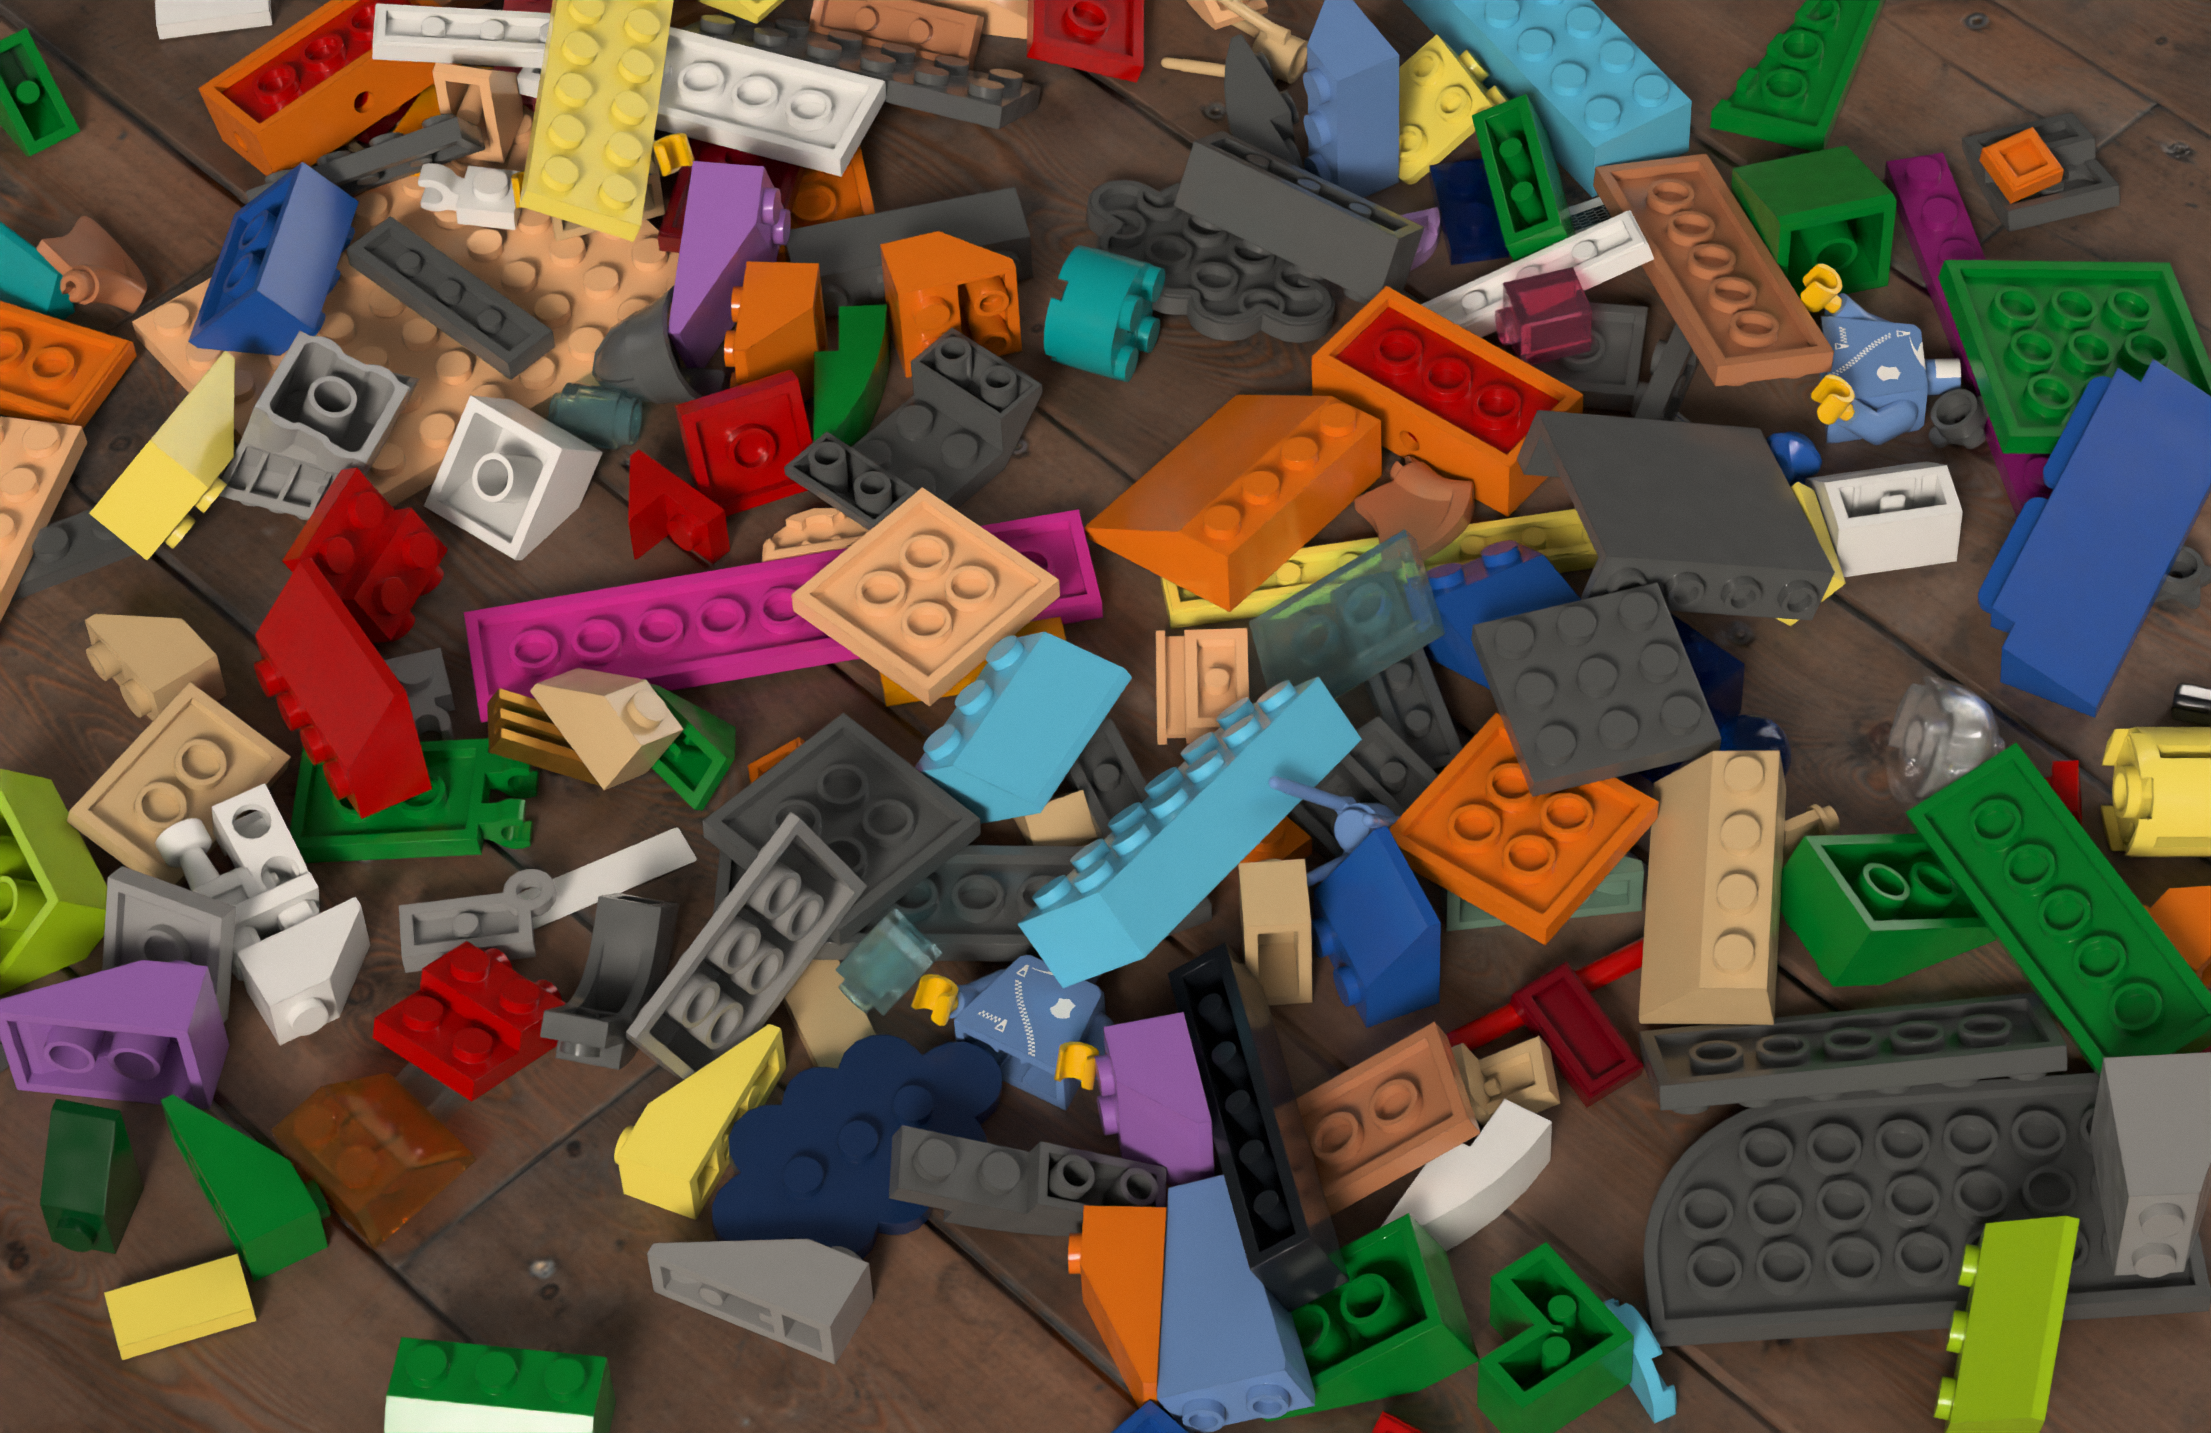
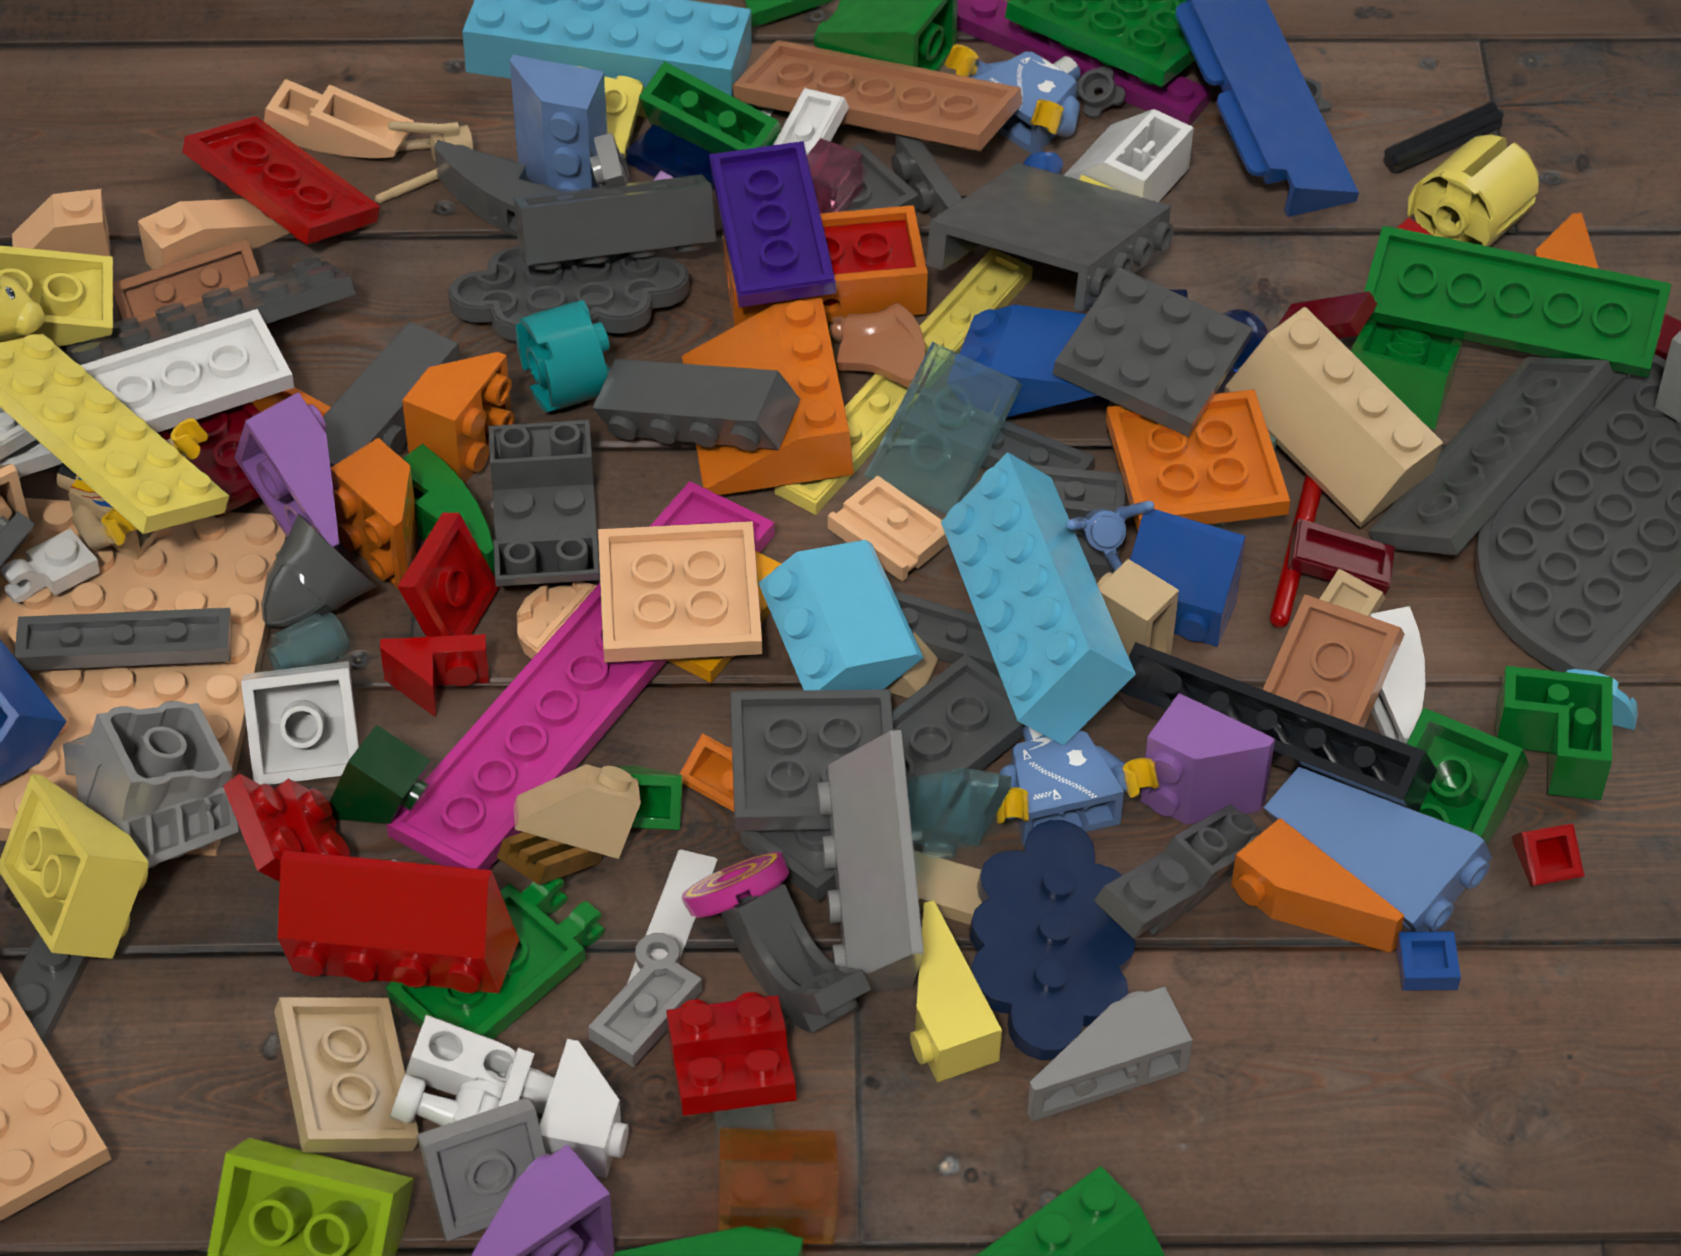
camera: 50 degrees left, 0 degrees up
tan slope [85,614,227,721] -> none
clear cylinder [1887,676,2005,806] -> none
none -> dark green slope [329,724,431,824]
none -> light grey hinge [590,133,631,187]
none -> dark grey brick [593,359,800,451]
none -> dark pink tile [681,851,789,918]
none -> dark purple tile [709,141,836,307]
none -> dark red tile [1277,291,1377,339]

